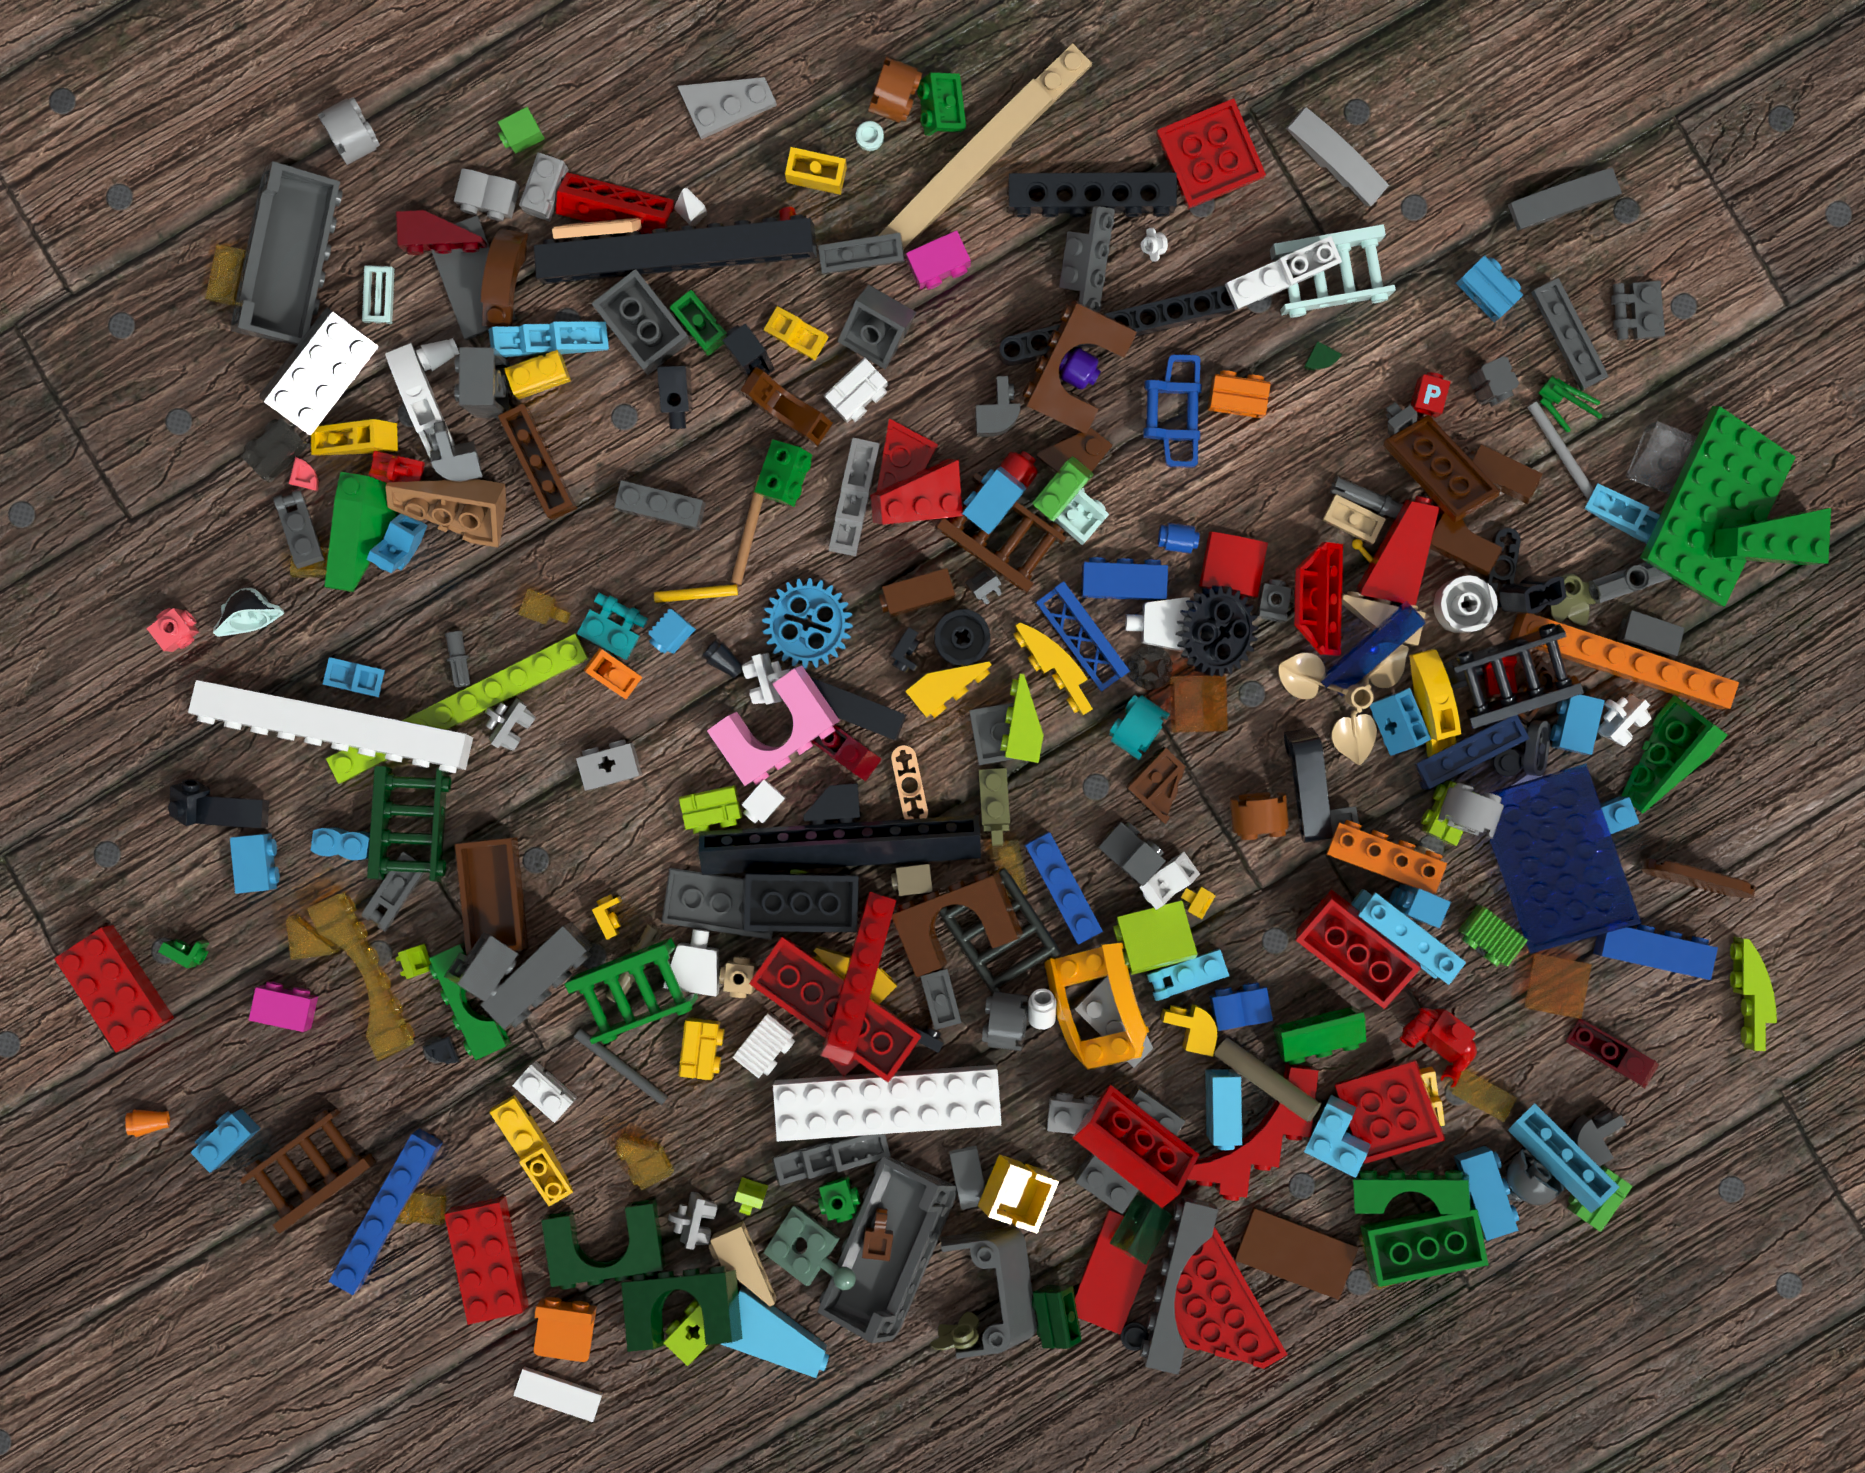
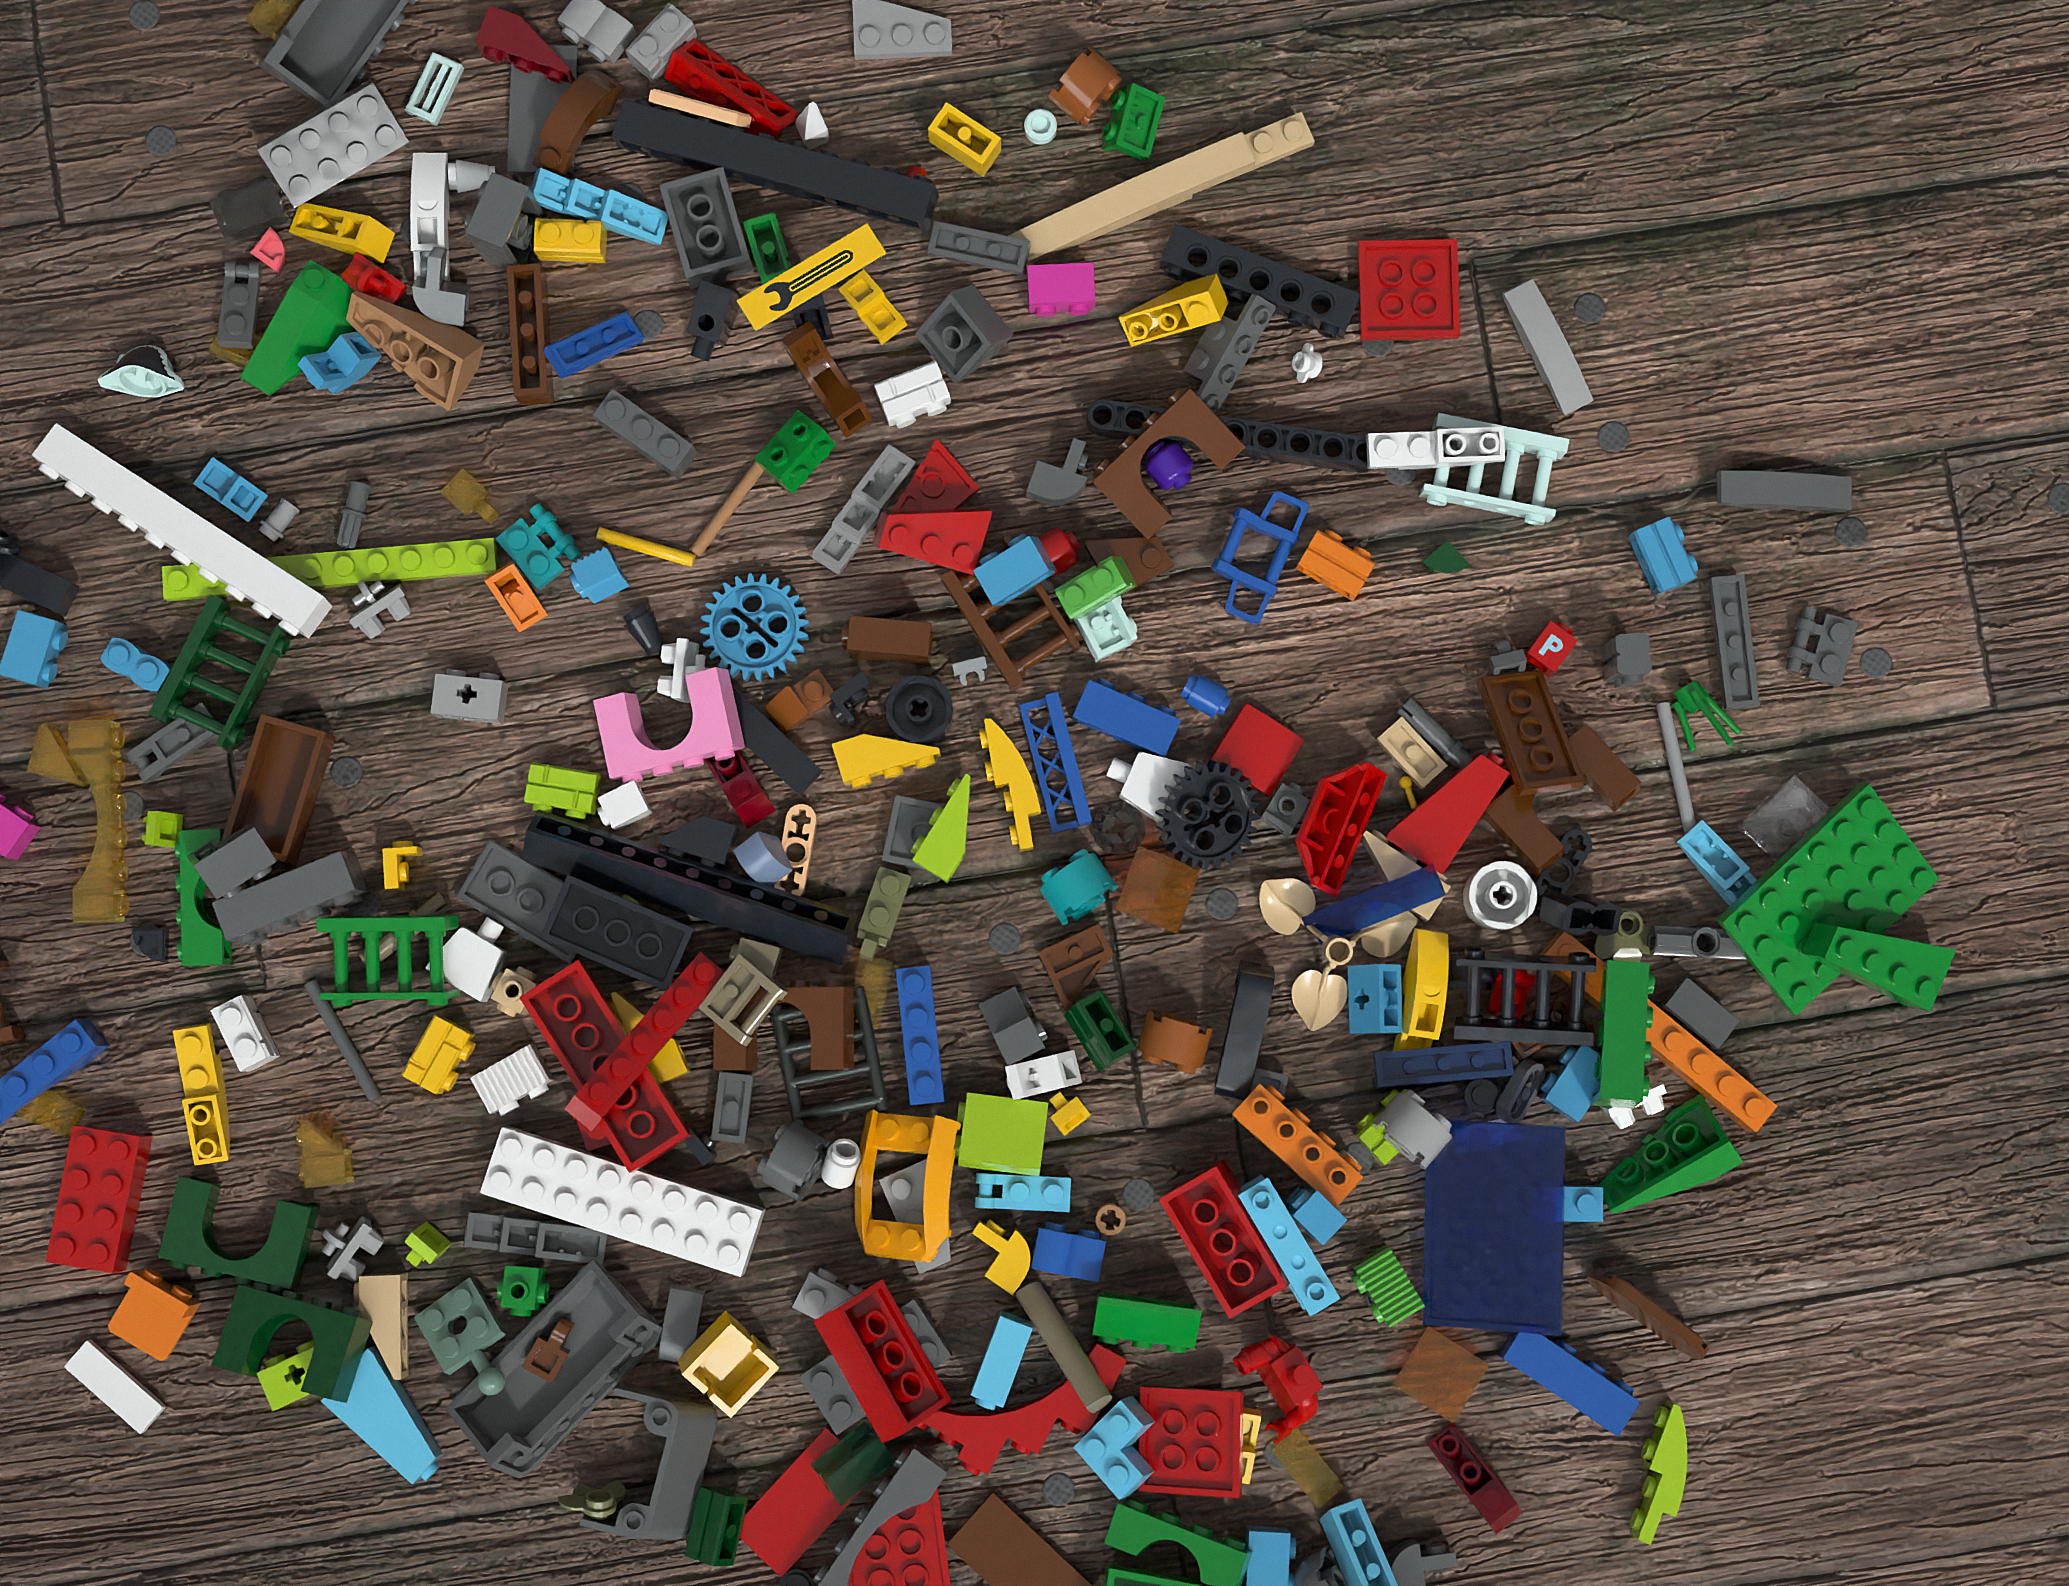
camera: 20 degrees right, 5 degrees down
coral brick [146,608,199,652] -> none
none -> light grey pin [259,498,300,542]
none -> blue tile [543,311,645,379]
none -> dark tan plate [698,954,788,1046]
none -> sand blue brick [734,831,793,887]
none -> yellow sticker [737,224,887,331]
none -> dark orange slope [764,669,834,735]
none -> dark green brick [1064,989,1137,1072]
none -> medium nougat bush [1096,1203,1126,1235]
none -> yellow slope [1119,274,1229,347]
none -> green wedge [1592,960,1655,1109]

